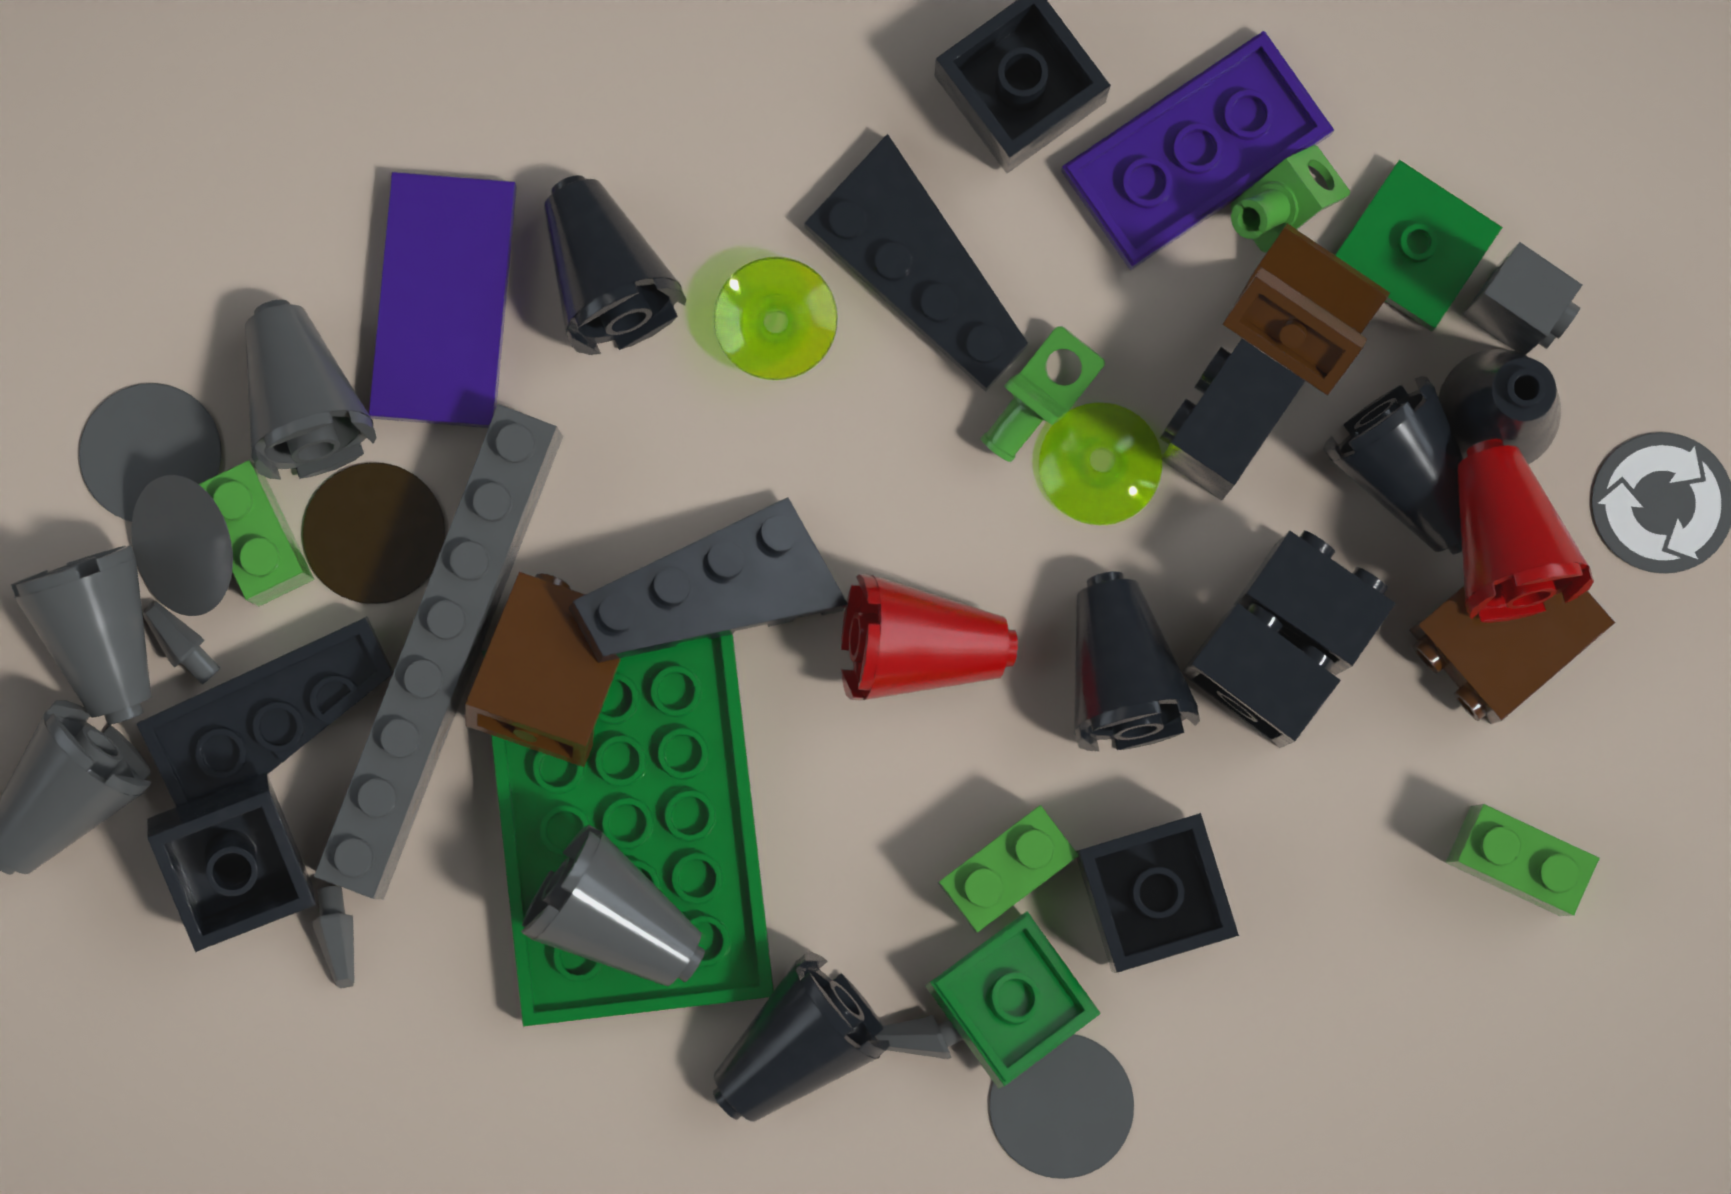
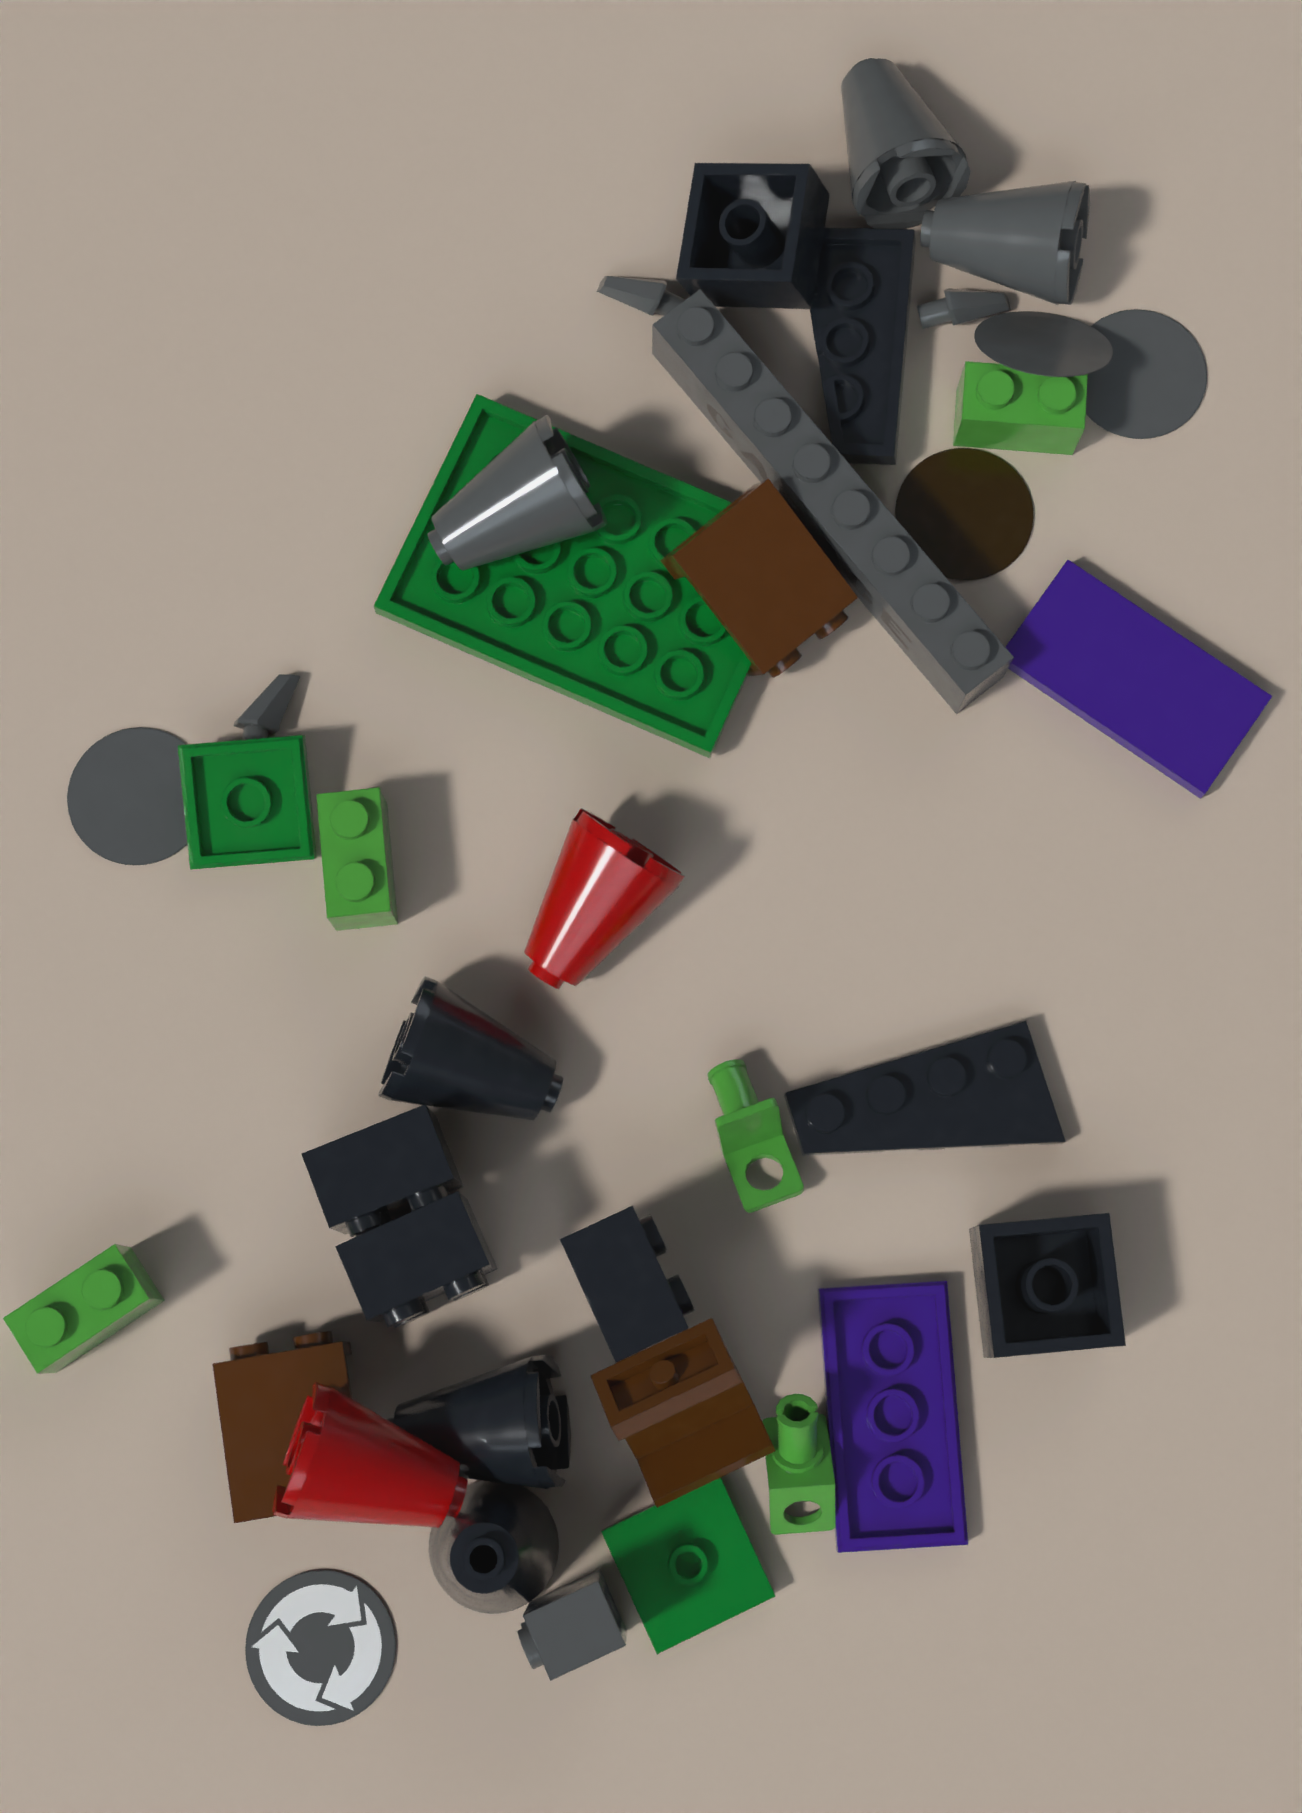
camera: 120 degrees right, 5 degrees down
dark grey cone [245,300,377,480] -> none
black cone [544,175,687,355] -> none
black wing [569,497,848,663] -> none
black cone [713,951,890,1122] -> none
clear neon green dish [714,257,838,381] -> none
clear neon green dish [1038,402,1162,526] -> none
black brick [1076,813,1239,973] -> none

